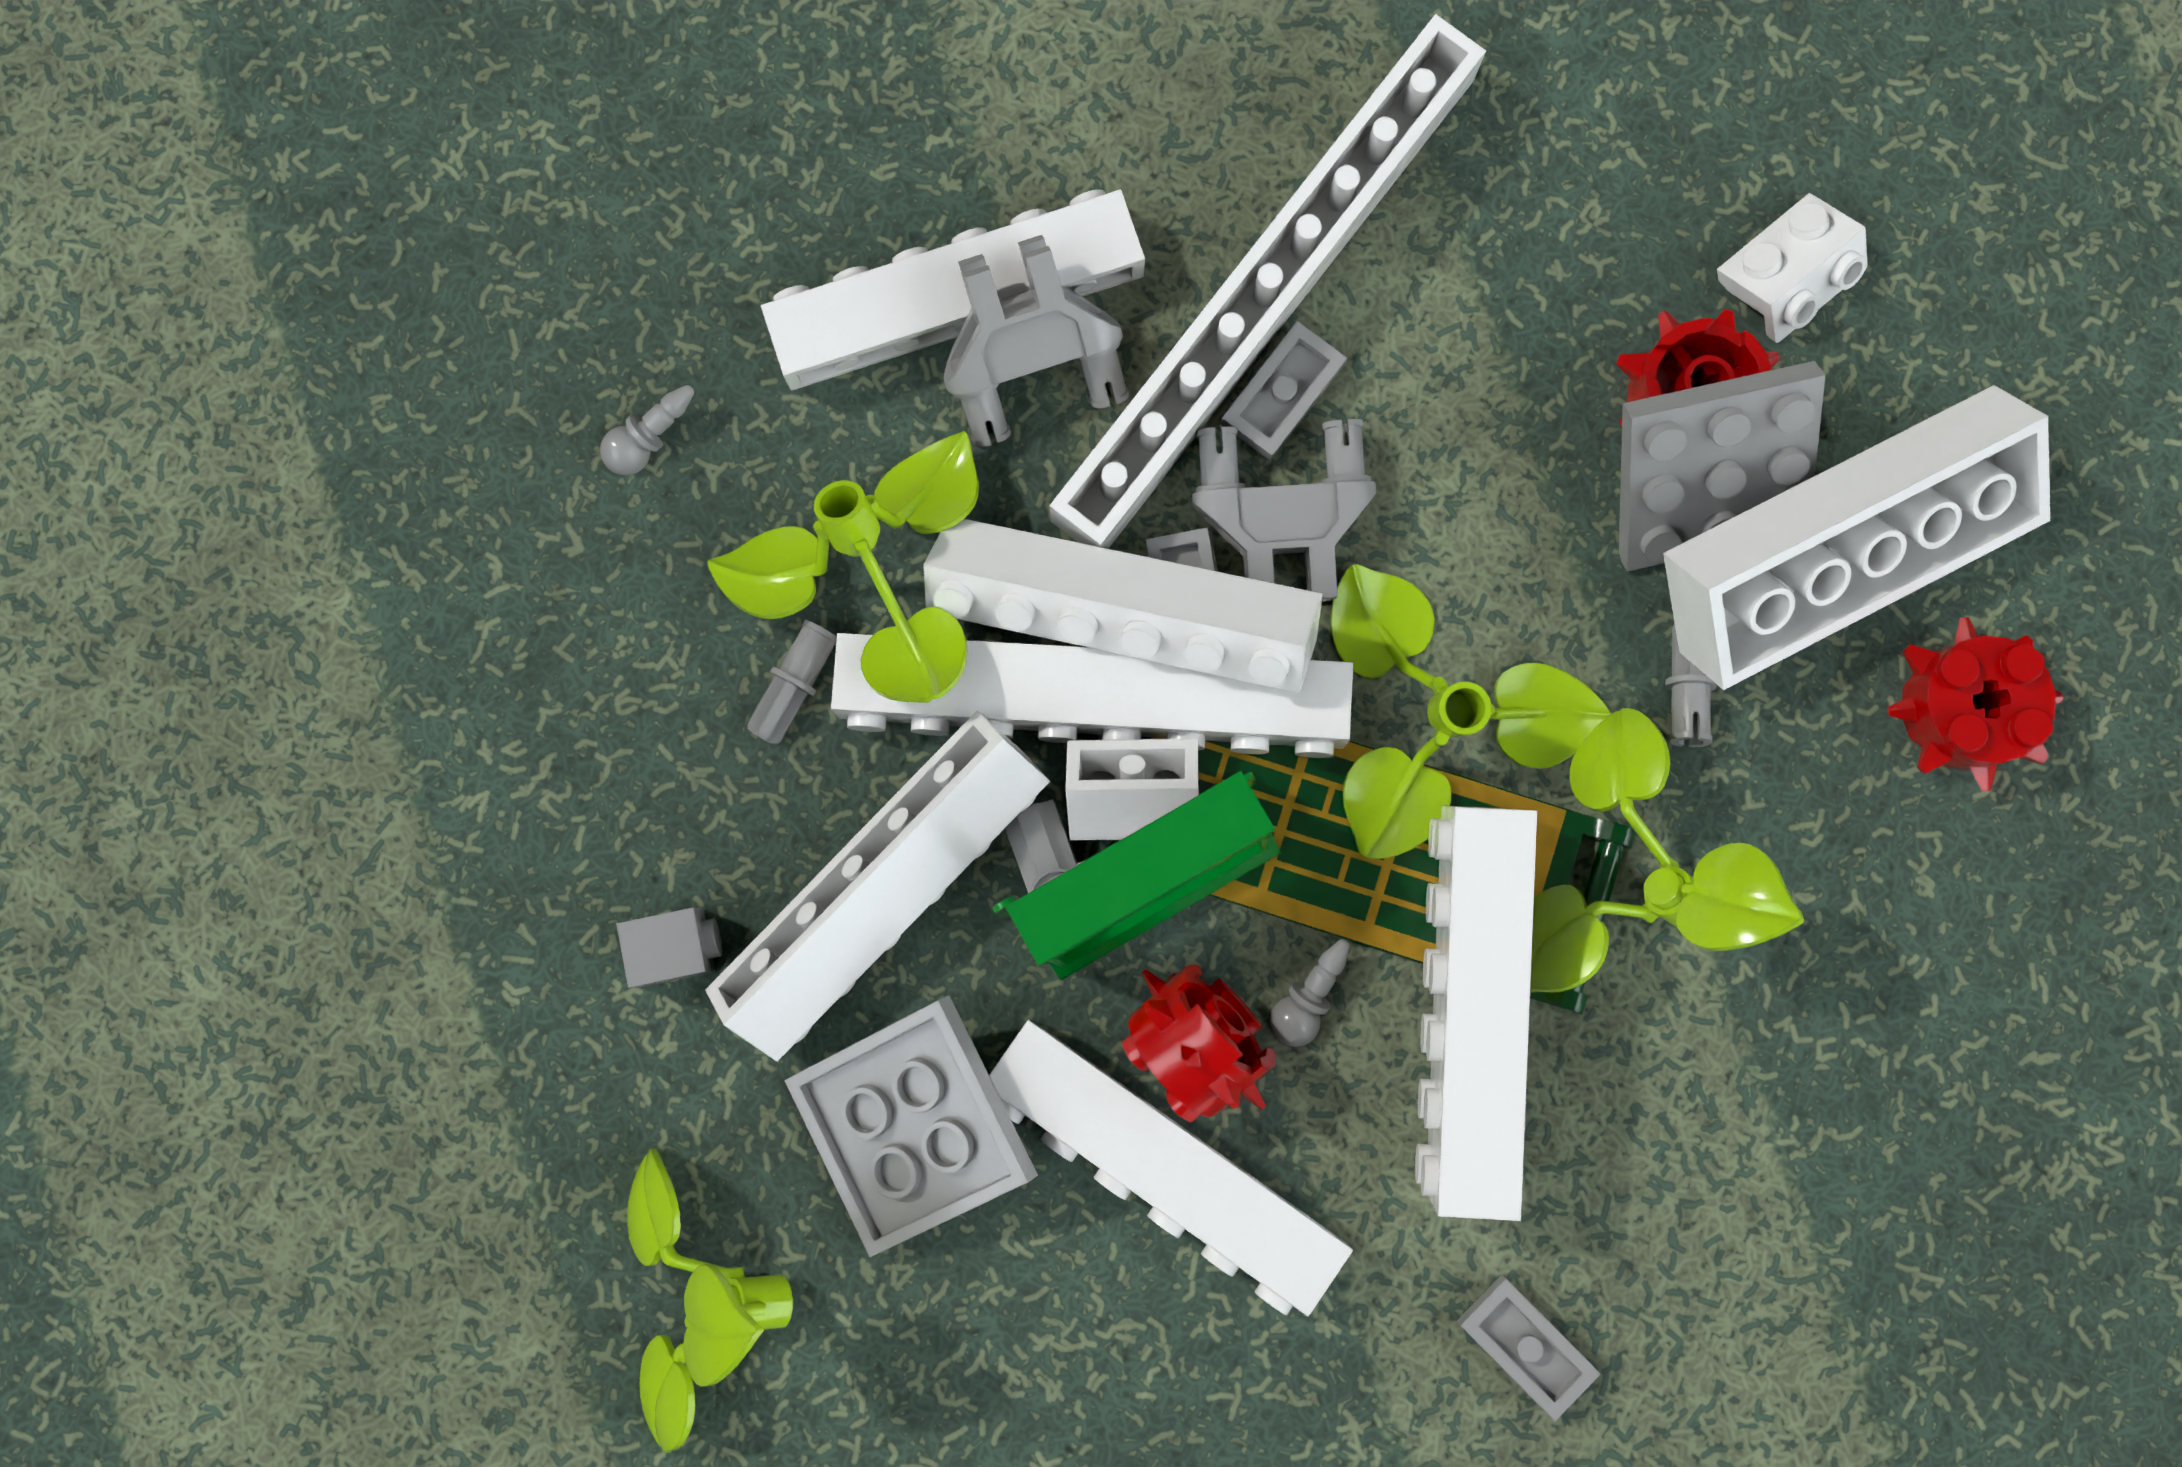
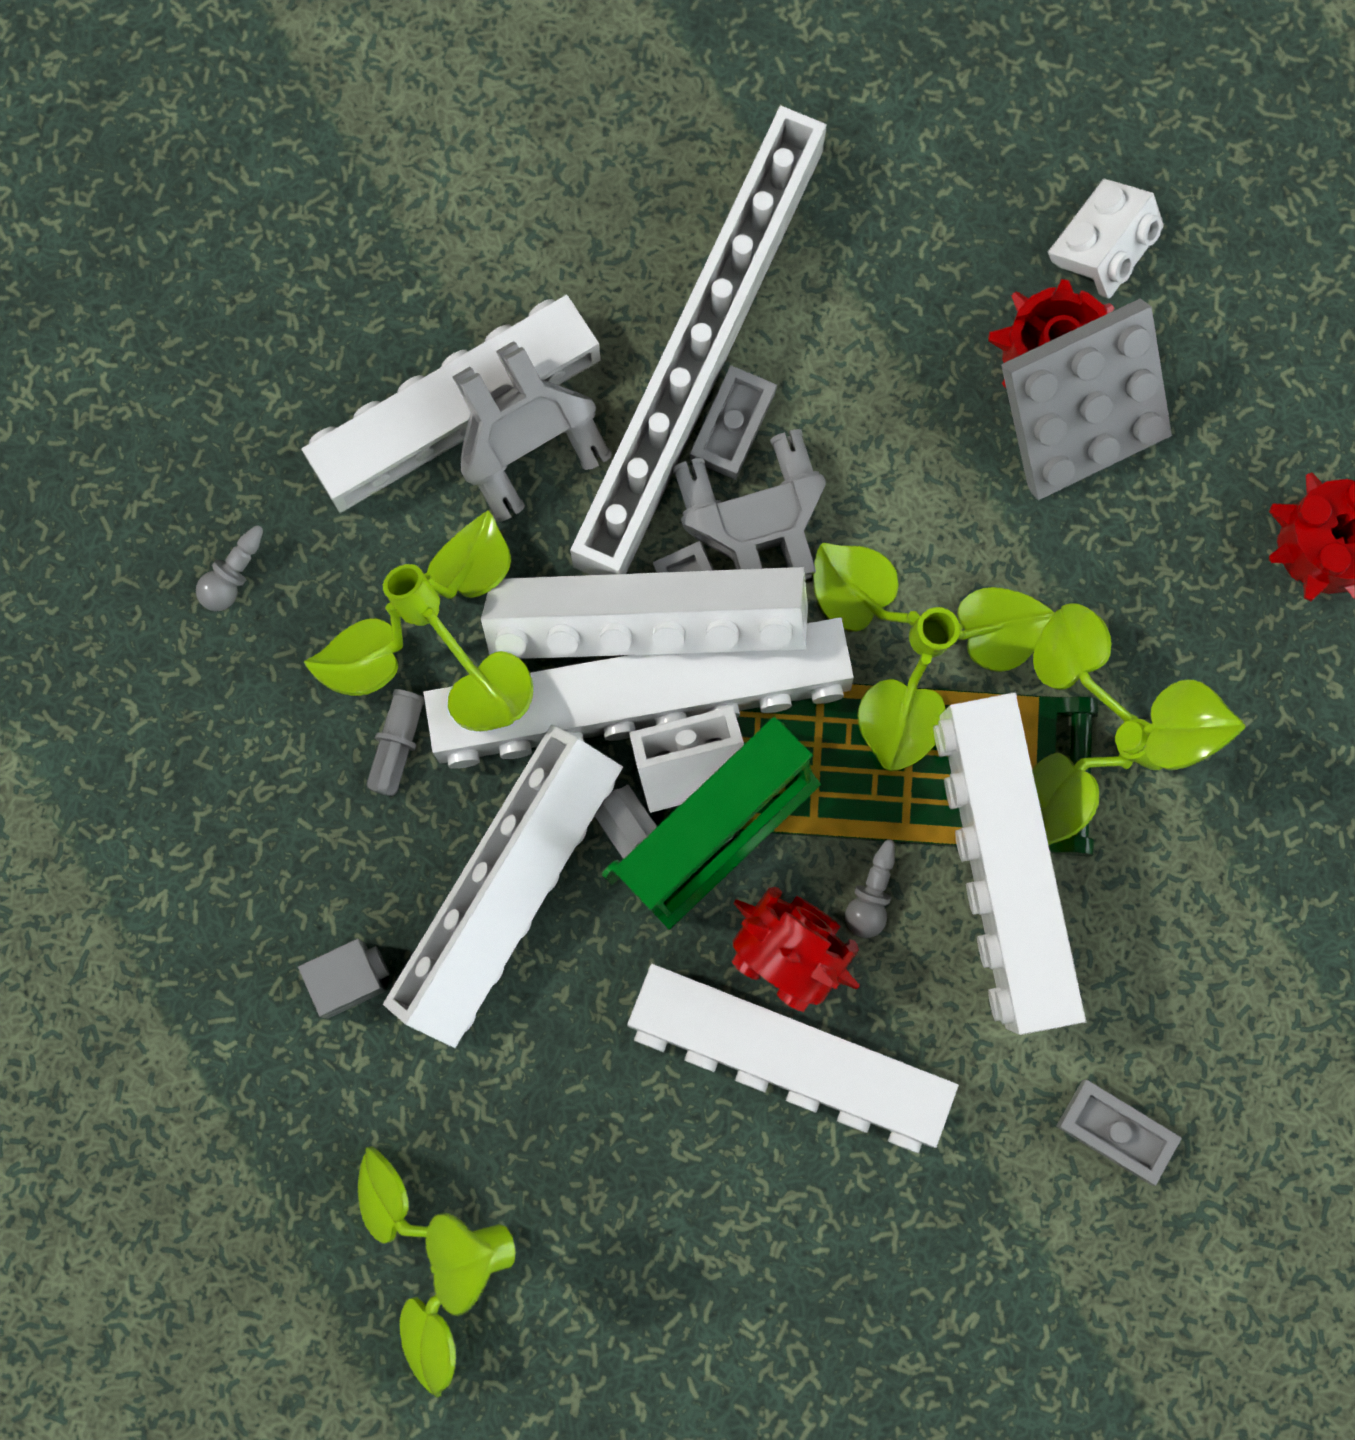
camera: 15 degrees left, 5 degrees down
light grey plate [784,996,1038,1257] -> none
white brick [1663,385,2051,690] -> none
light grey axle [1665,623,1717,747] -> none

